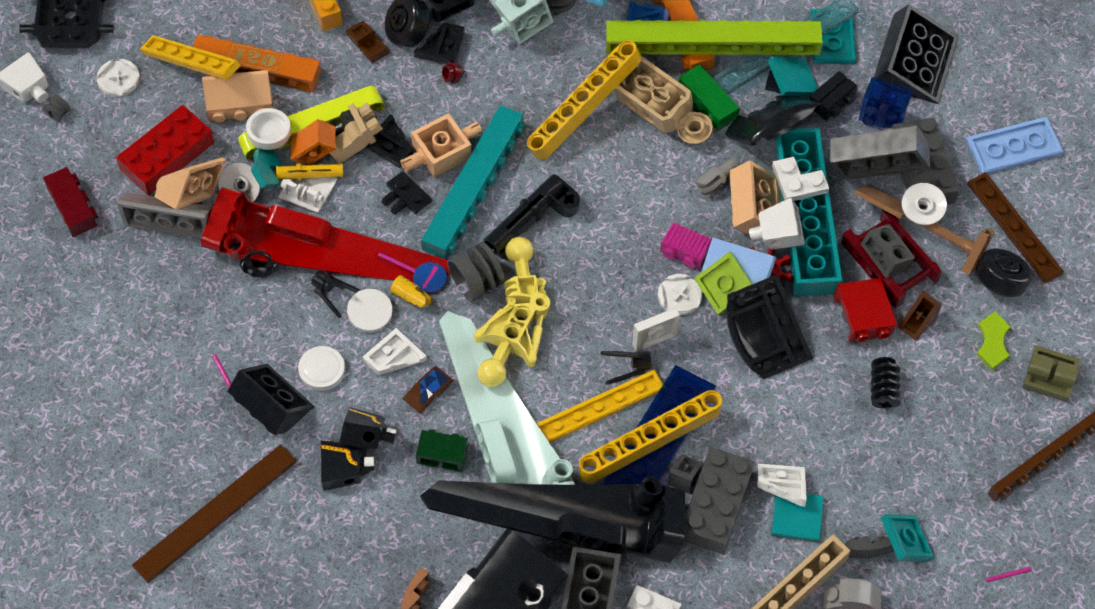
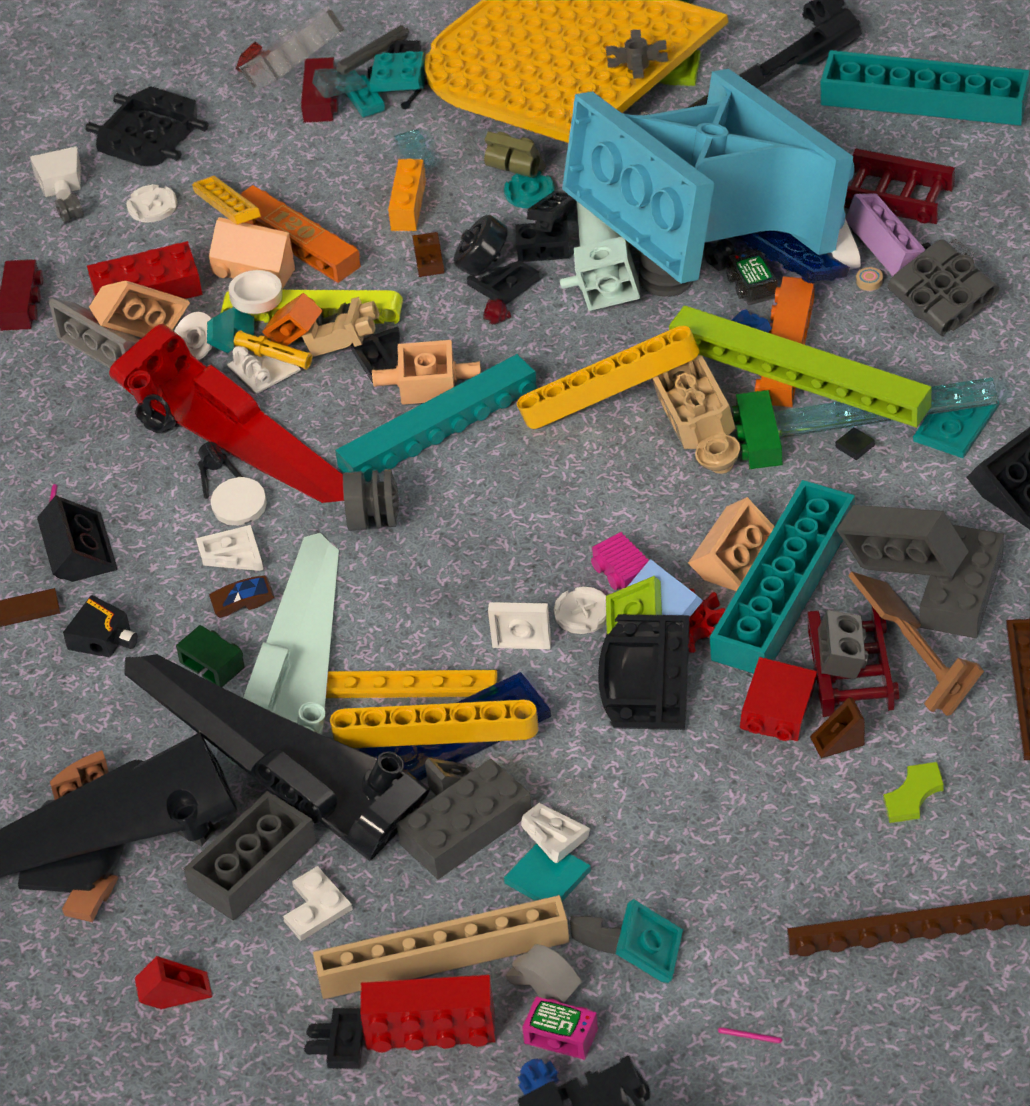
camera: 35 degrees right, 15 degrees down
white piece [298,346,345,391] -> none
black torso [339,407,397,449] -> none
blue piece [378,252,447,293] -> none
black hinge [381,171,432,215] -> none
yellow hinge [390,275,433,308] -> none
light yellow piece [474,237,550,388] -> none
black piece [483,174,580,256] -> none
black plant [600,351,651,385] -> none
light grey arm [695,157,739,199] -> none
black slope [725,95,823,146] -> none
white torso [749,198,805,250] -> none
teal tile [768,56,818,97] -> none
white plate [772,157,829,201] -> none
black brick [809,71,857,121] -> none
clear blue brick [858,77,913,129] -> none
black piece [871,357,901,409] -> none
white dish [902,183,947,226] -> none
black wheel [975,248,1032,297] -> none
olive plate [1022,345,1080,402] -> none

